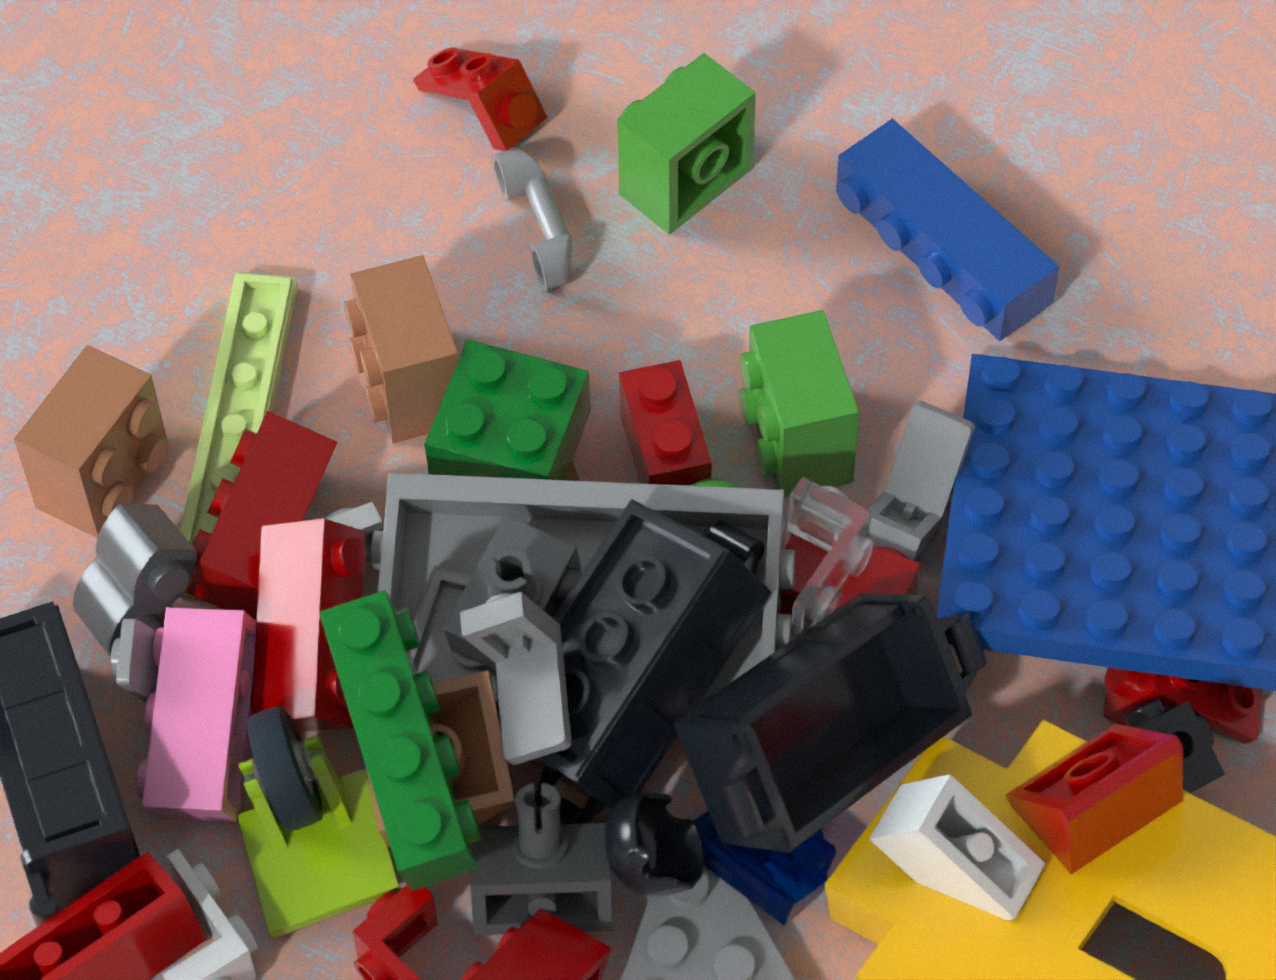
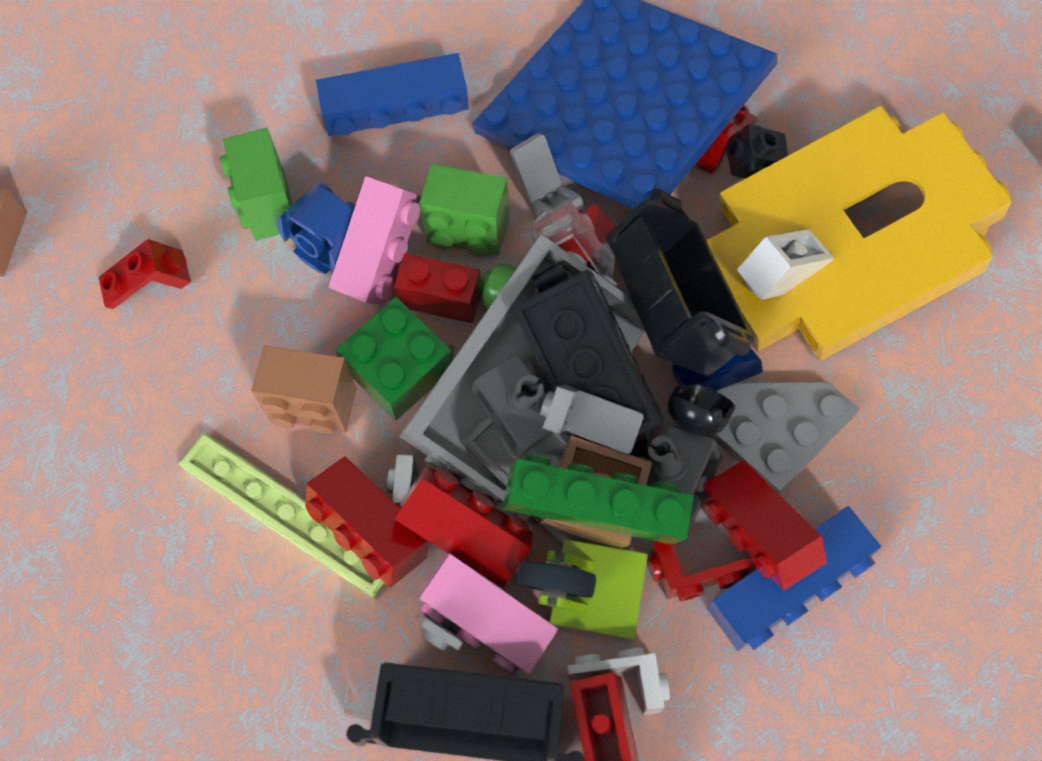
camera: 60 degrees left, 10 degrees up
nougat brick [14,345,169,538] -> none
dark grey brick [73,503,197,657] -> none
light grey bar [493,148,572,291] -> none
red slope [1005,724,1183,874] -> none
none -> blue brick [277,182,356,274]
none -> bright pink brick [328,176,421,306]

